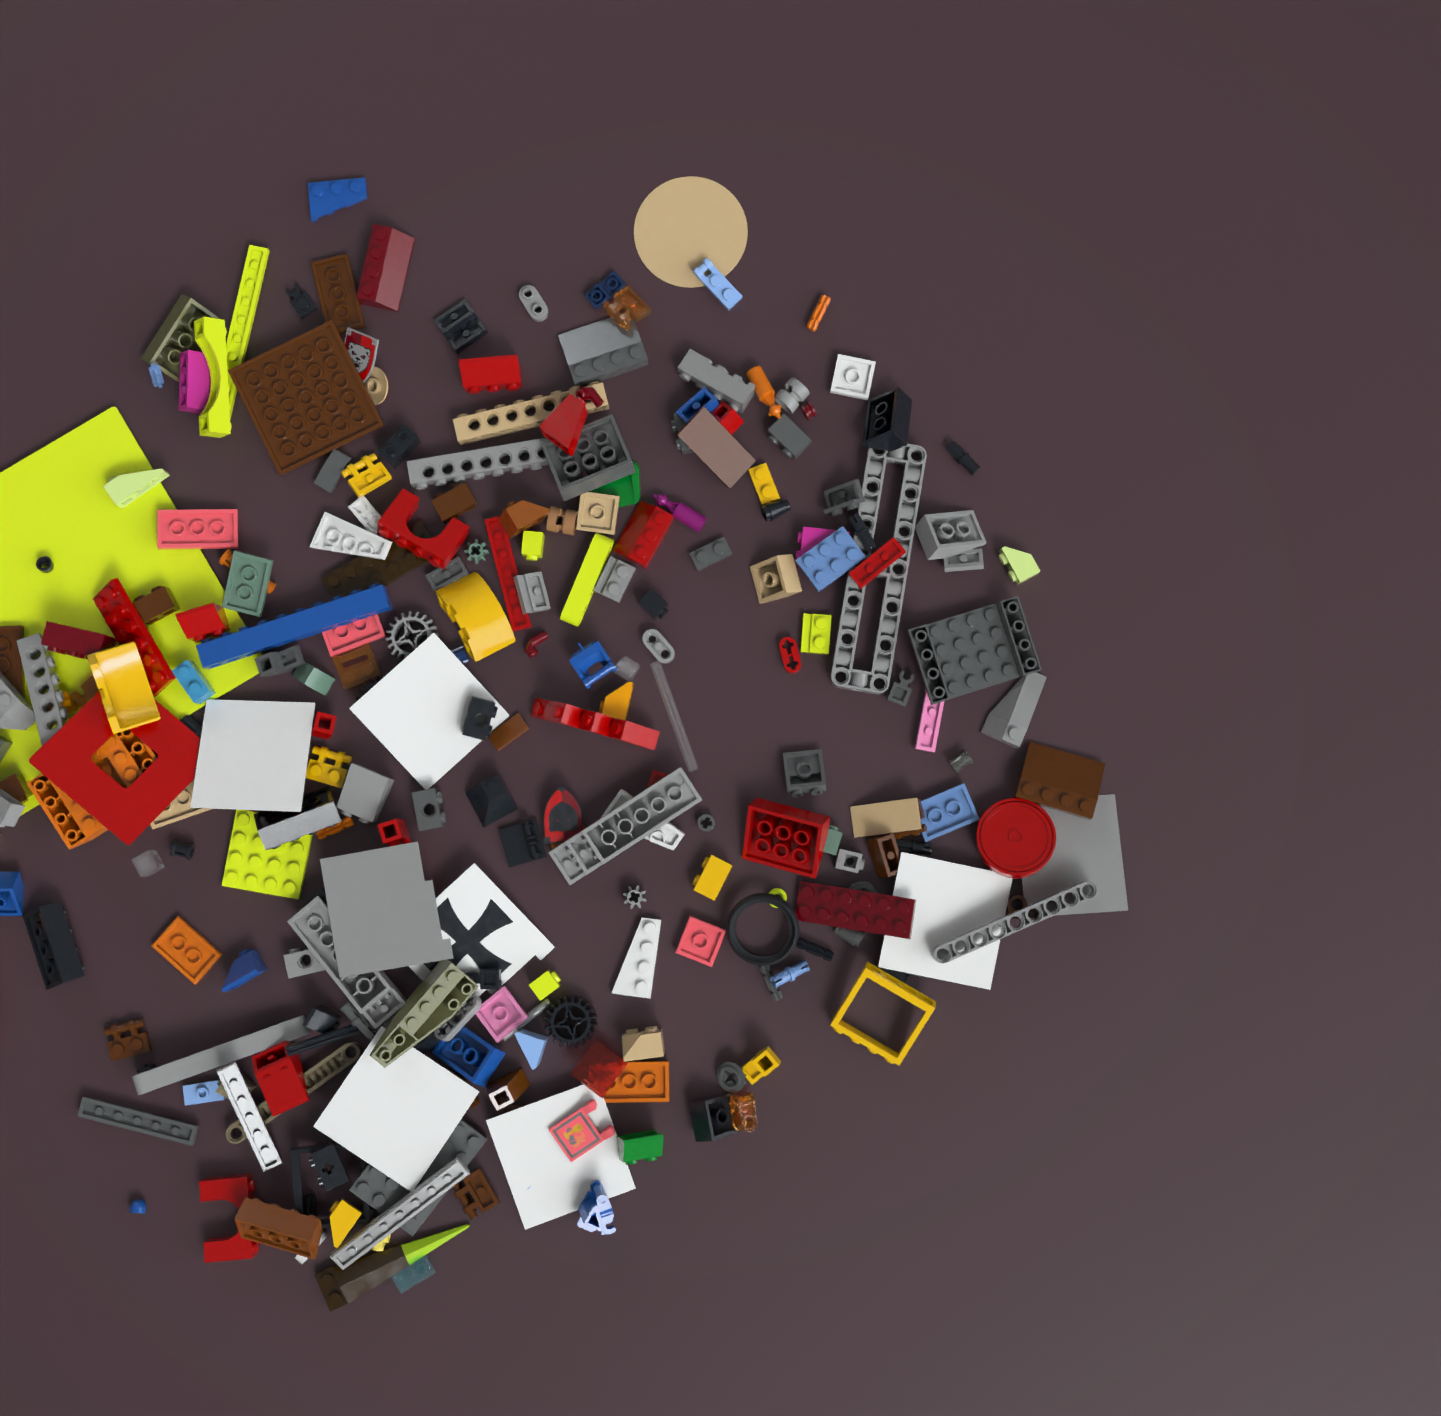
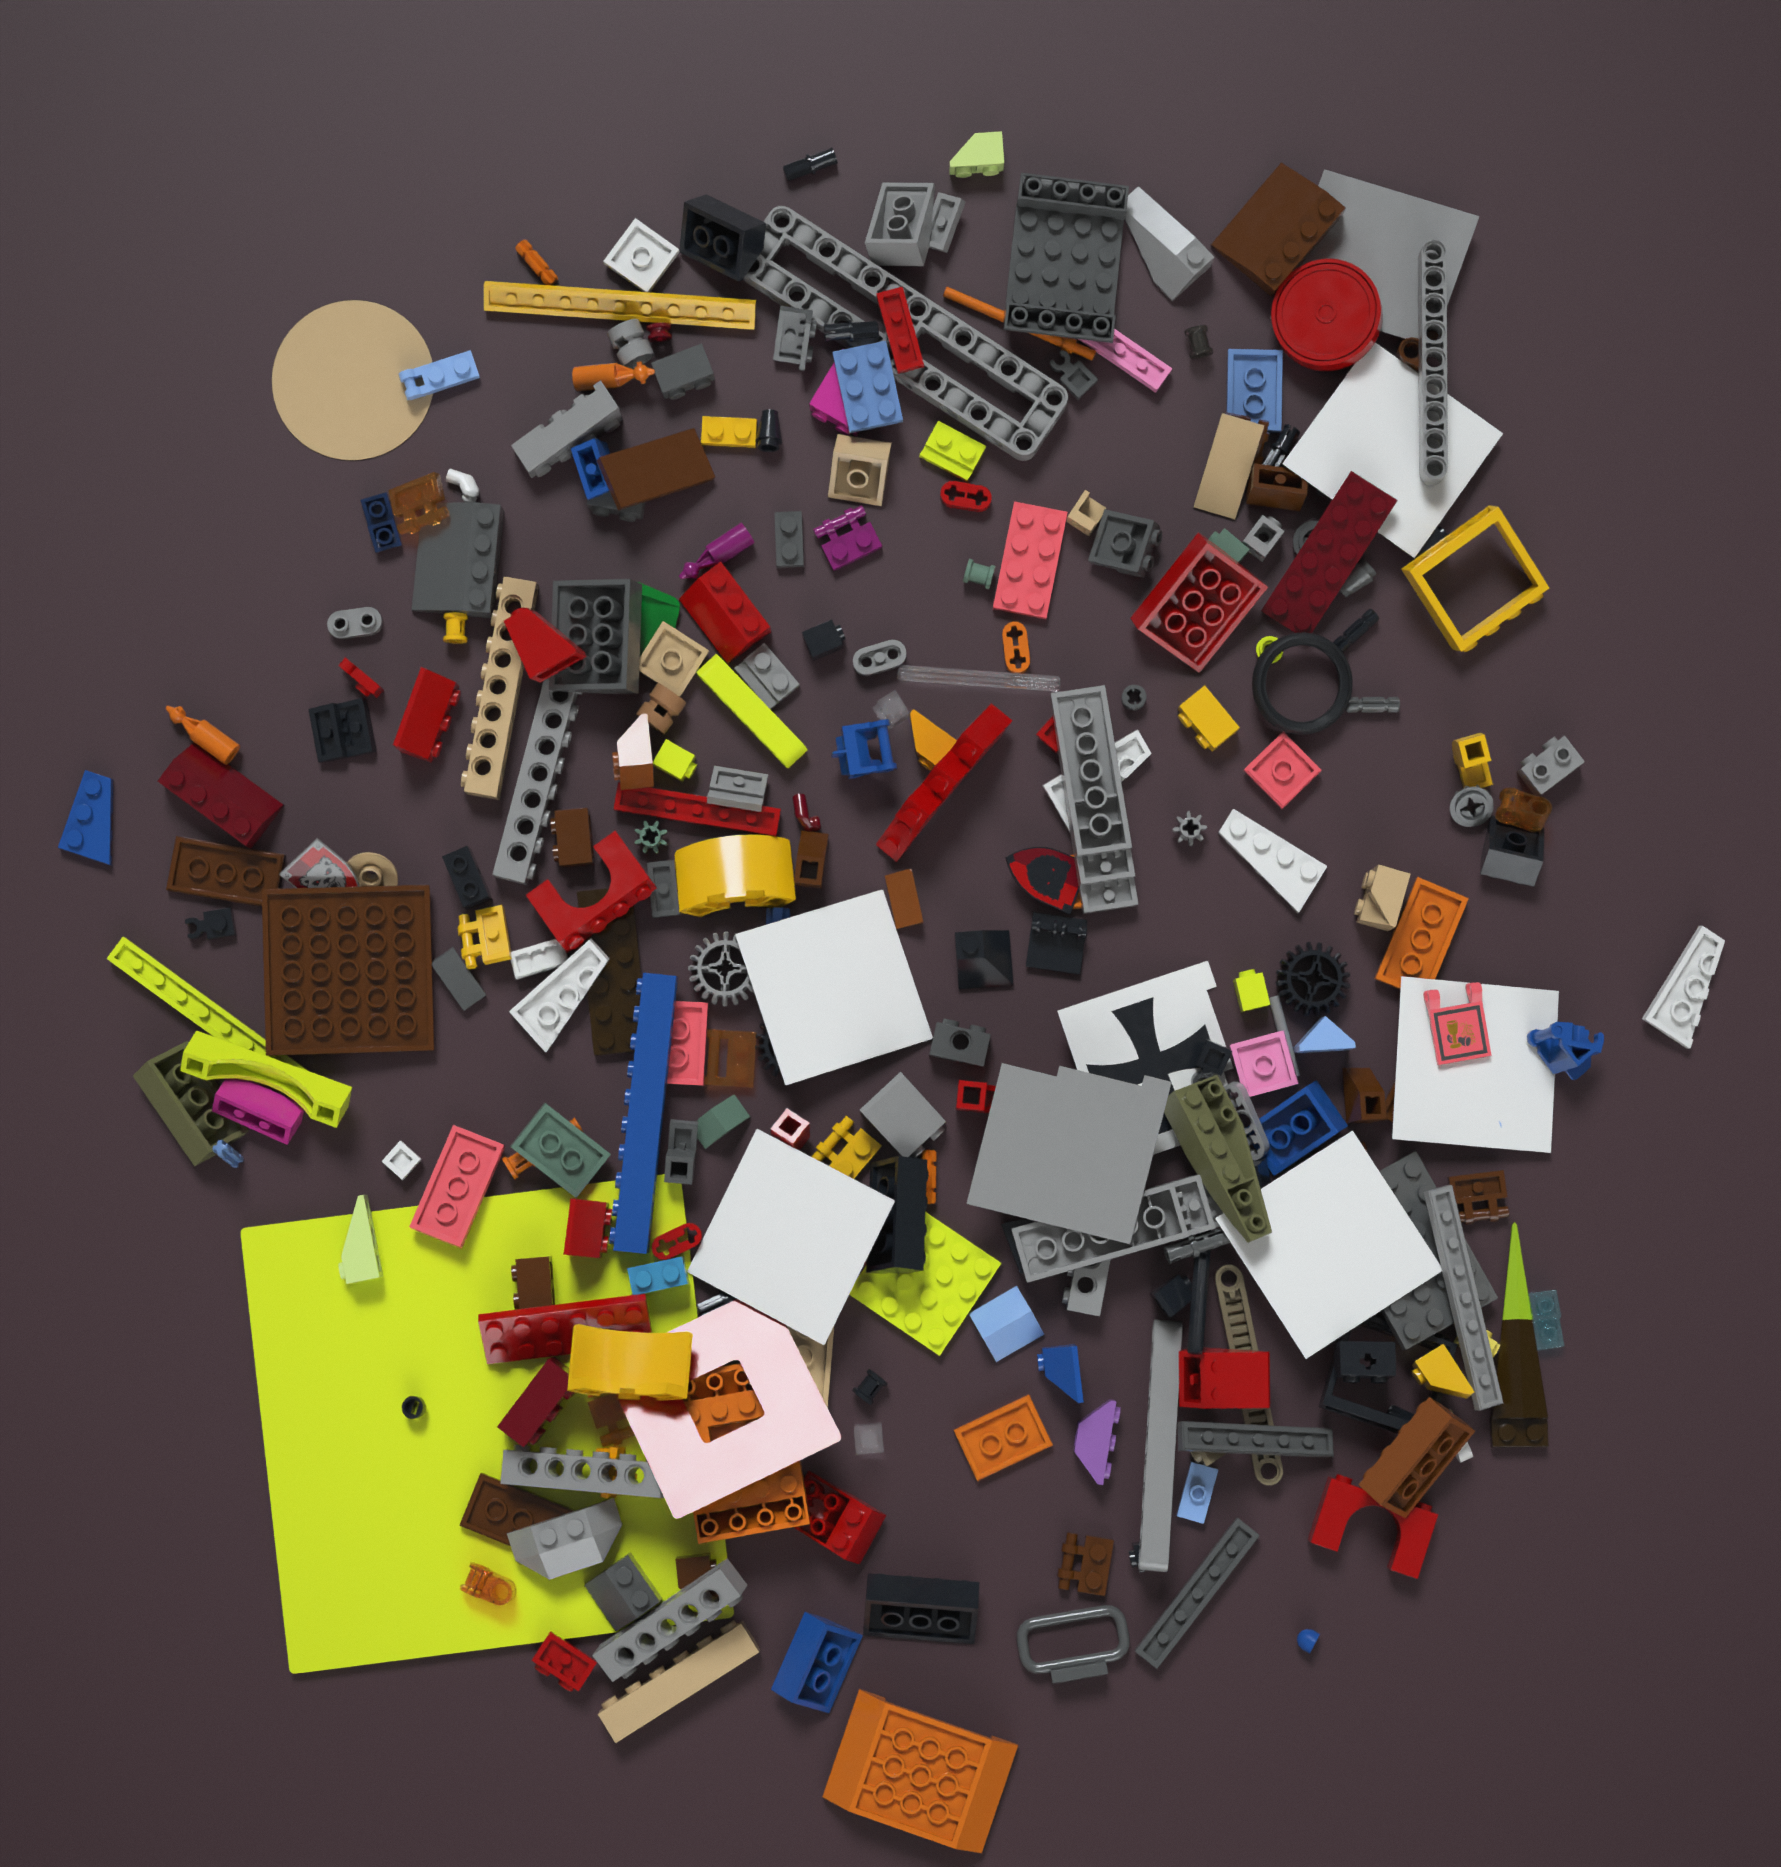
camera: 65 degrees left, 0 degrees up
black brick [462,696,498,741] -> none
clear red slope [571,1040,628,1098] -> none
dark red arm [575,387,604,408] -> none
green slope [617,1130,663,1165] -> none
red brick [711,401,744,435] -> none
medium blue pin [770,960,810,988] -> none
none -> orange wheel [165,706,240,765]
none -> red plate [338,657,384,698]
none -> white plate [382,1141,422,1180]
none -> yellow bush [443,612,468,644]
none -> white arm [446,469,479,502]
none -> yellow plate [484,281,756,330]
none -> red beam [652,1223,702,1260]
none -> reddish brown slope [794,831,829,889]
none -> red slope [794,1471,887,1565]
none -> magenta plate [813,505,882,572]
none -> orange bar [943,287,1096,361]
none -> sand green bush [963,559,996,589]
none -> light blue slope [969,1286,1044,1362]
none -> coral plate [993,501,1068,620]
none -> orange beam [1002,621,1030,675]
none -> dark grey bar [1016,1605,1130,1684]
none -> tan panel [1066,490,1106,536]
none -> medium lavender slope [1073,1399,1120,1485]
none -> light grey brick [1517,736,1585,798]
none -> white wing [1642,926,1725,1049]

